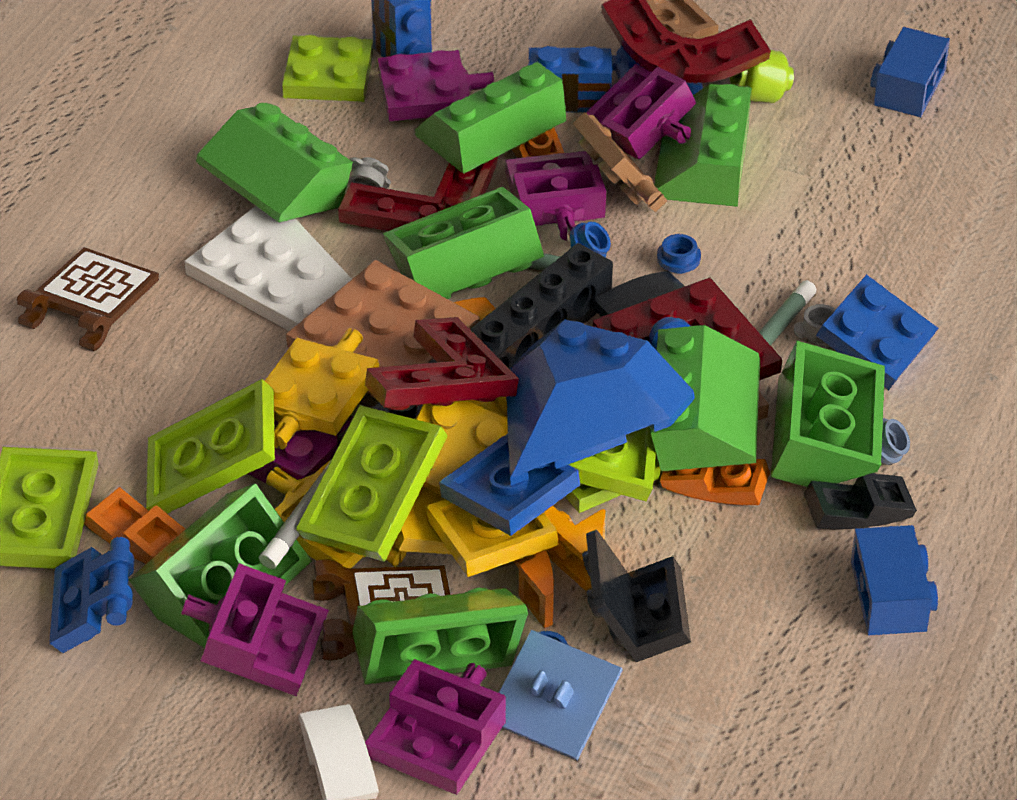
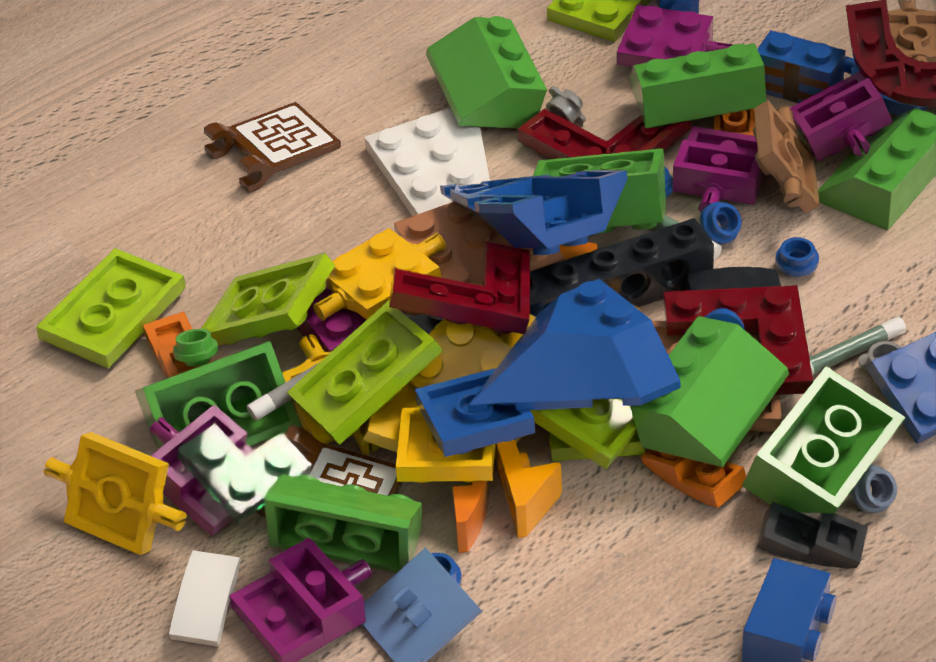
camera: 30 degrees right, 0 degrees up
blue plate [49,537,135,653] -> none
black bracket [582,530,691,662] -> none
none -> yellow plate [43,432,187,555]
none -> bright green plate [173,329,218,367]
none -> clear green plate [177,424,312,523]
none -> blue wedge [440,170,627,255]

